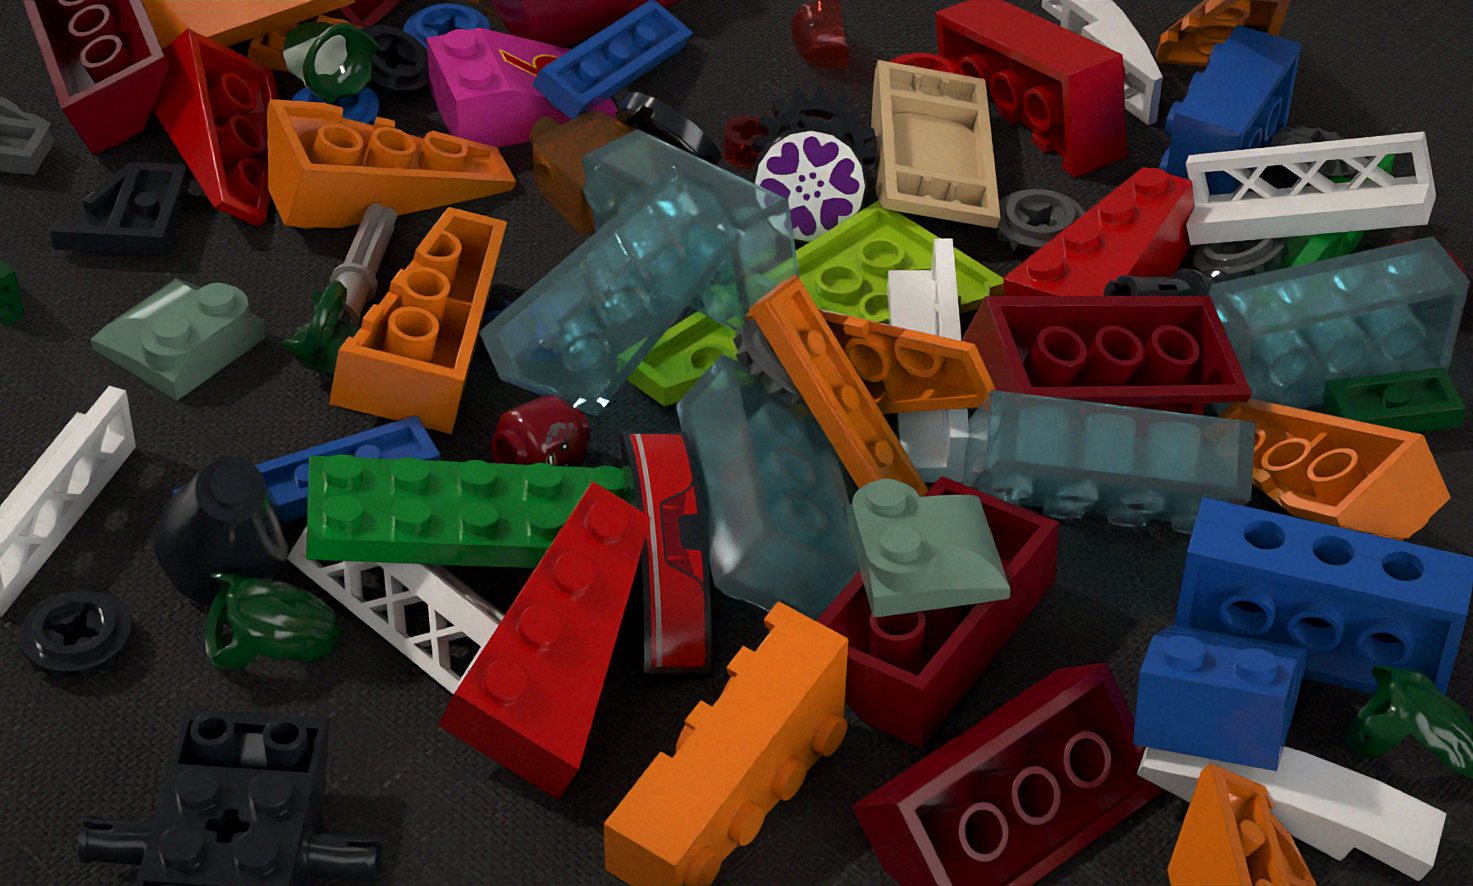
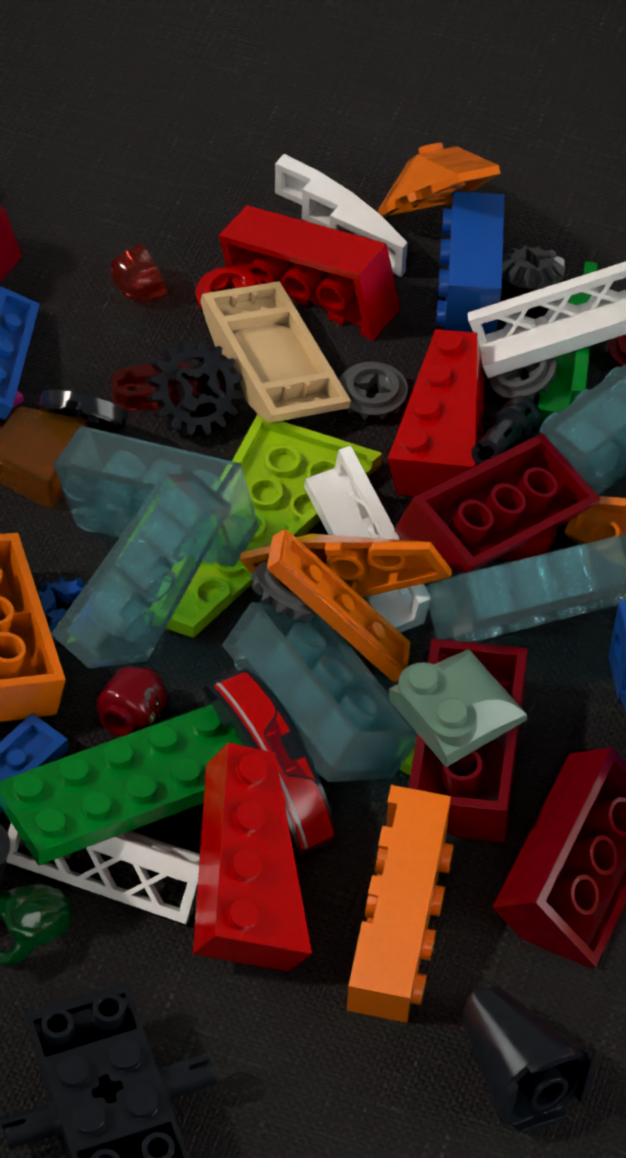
camera: 25 degrees left, 10 degrees up
tile [751,127,868,244] -> none

